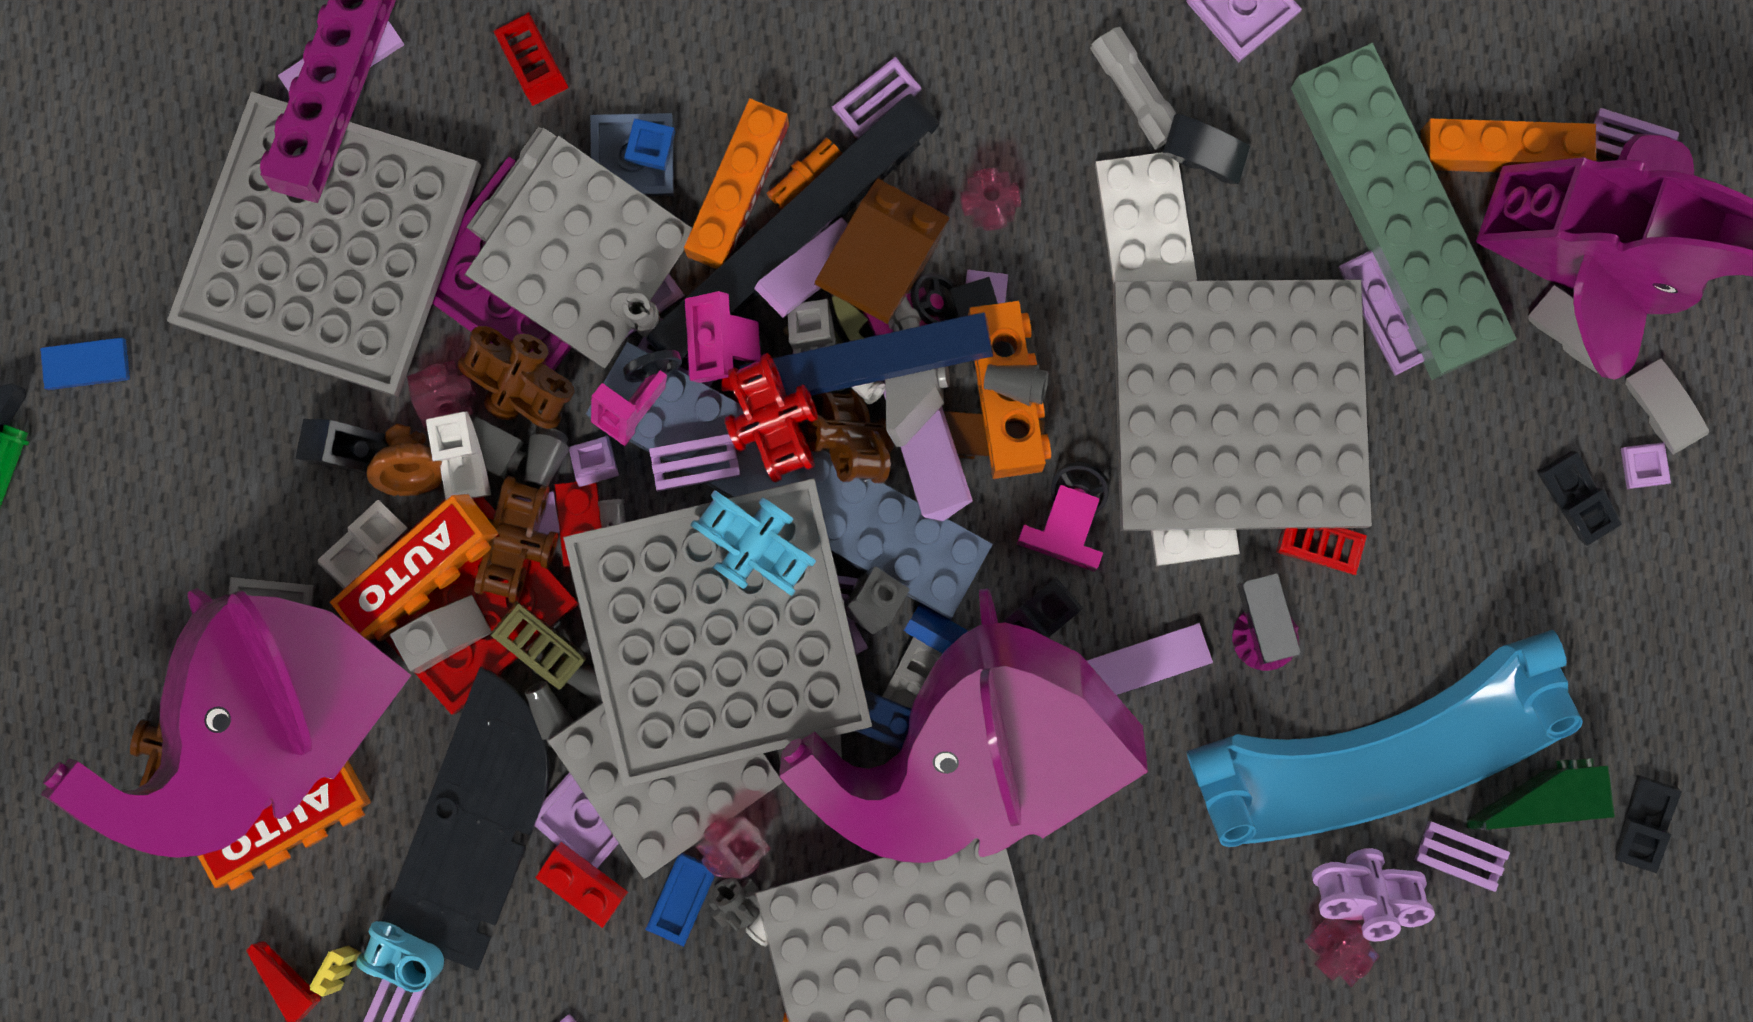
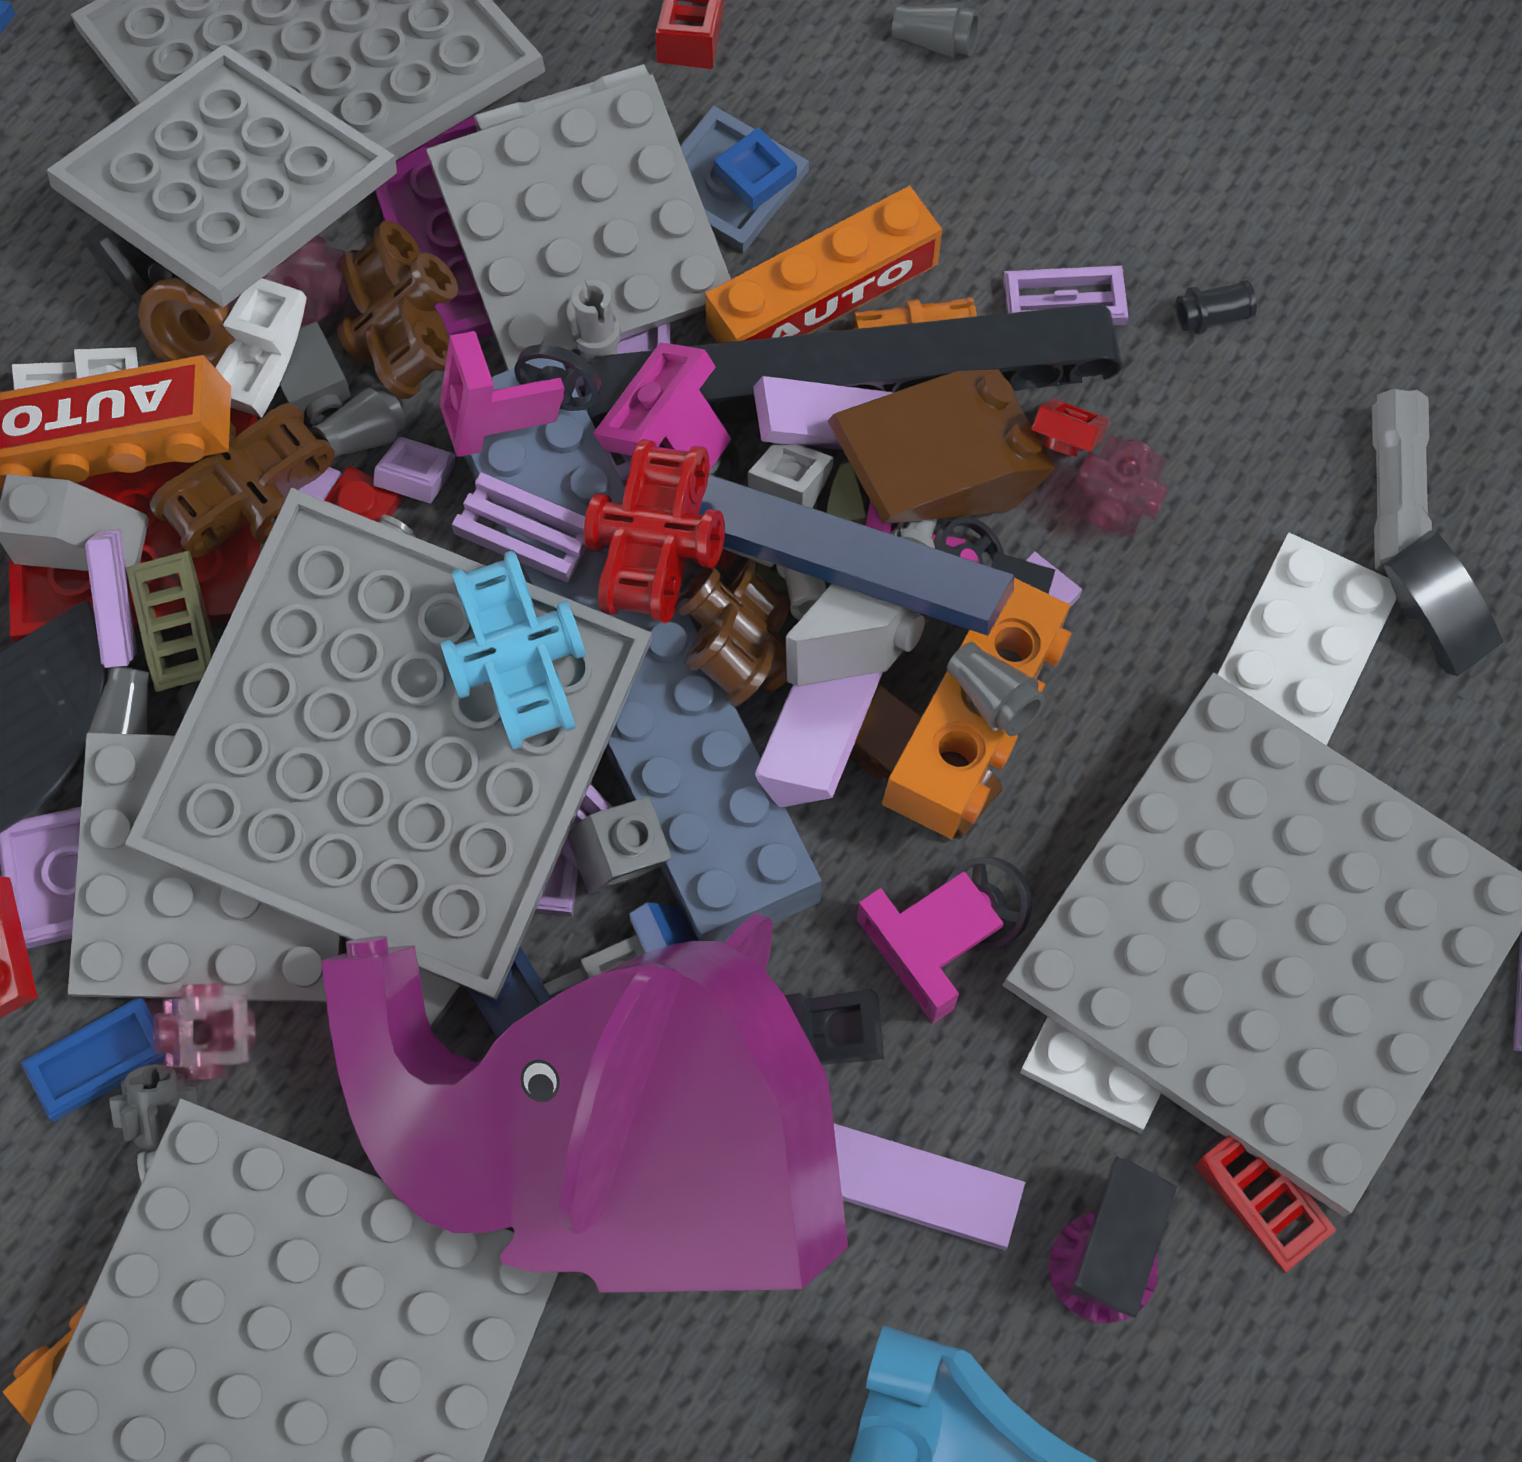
camera: 35 degrees right, 15 degrees down
none -> light grey plate [47,44,397,307]
none -> lavender tile [85,529,138,668]
none -> red plate [1031,398,1111,457]
none -> black pin [1175,280,1257,334]

